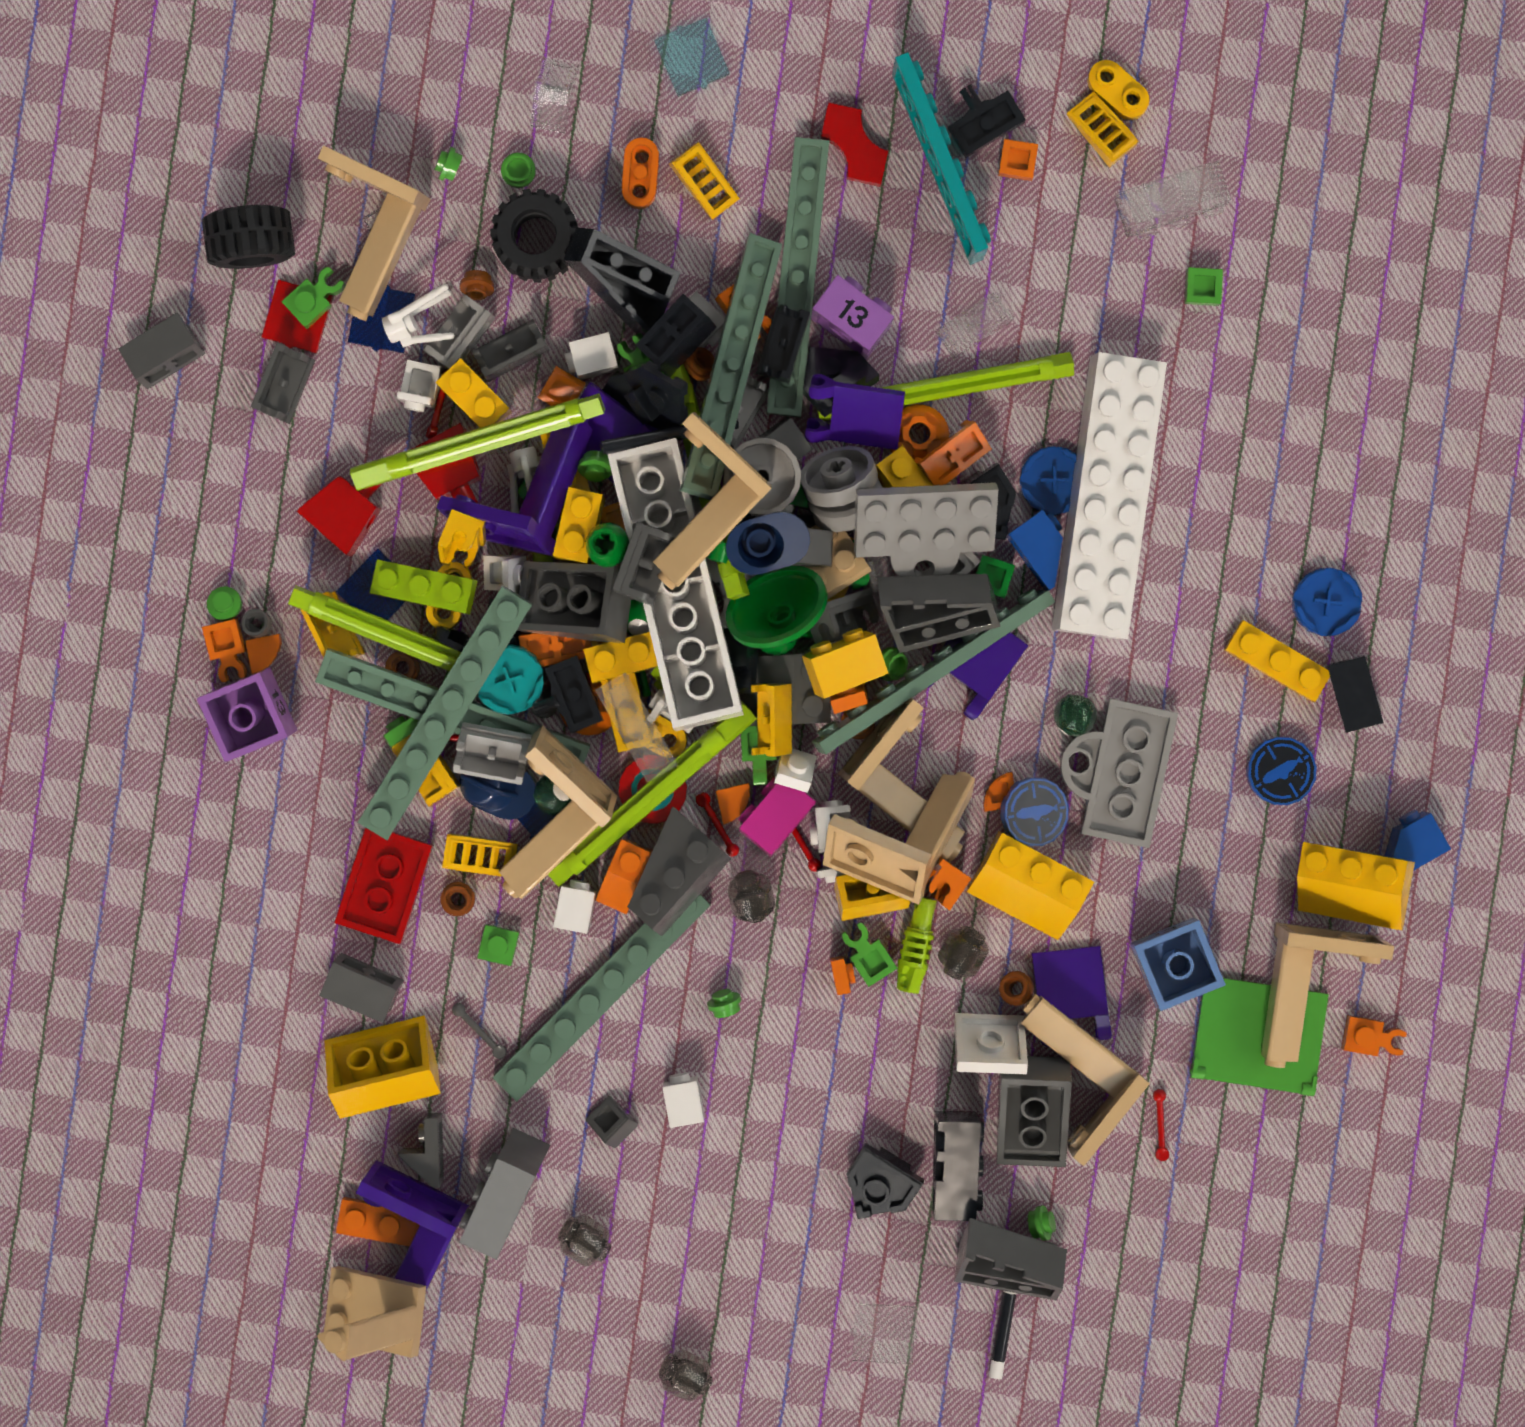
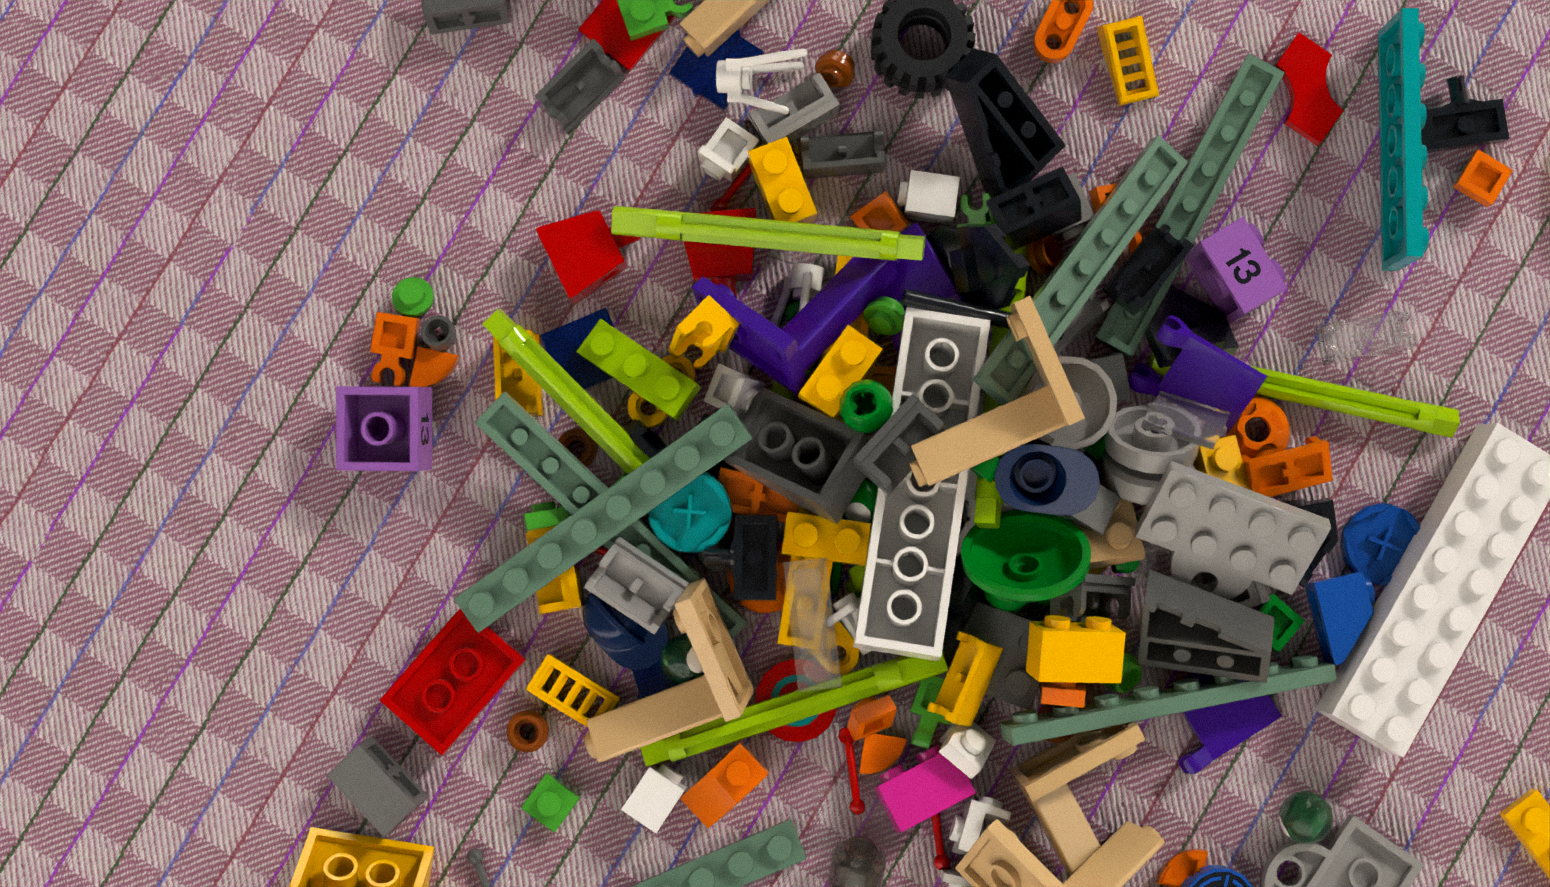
camera: 25 degrees right, 5 degrees down
dark grey wedge [627,807,731,936] -> none
none -> orange plate [847,695,897,741]
none -> clear piece [1141,391,1231,450]

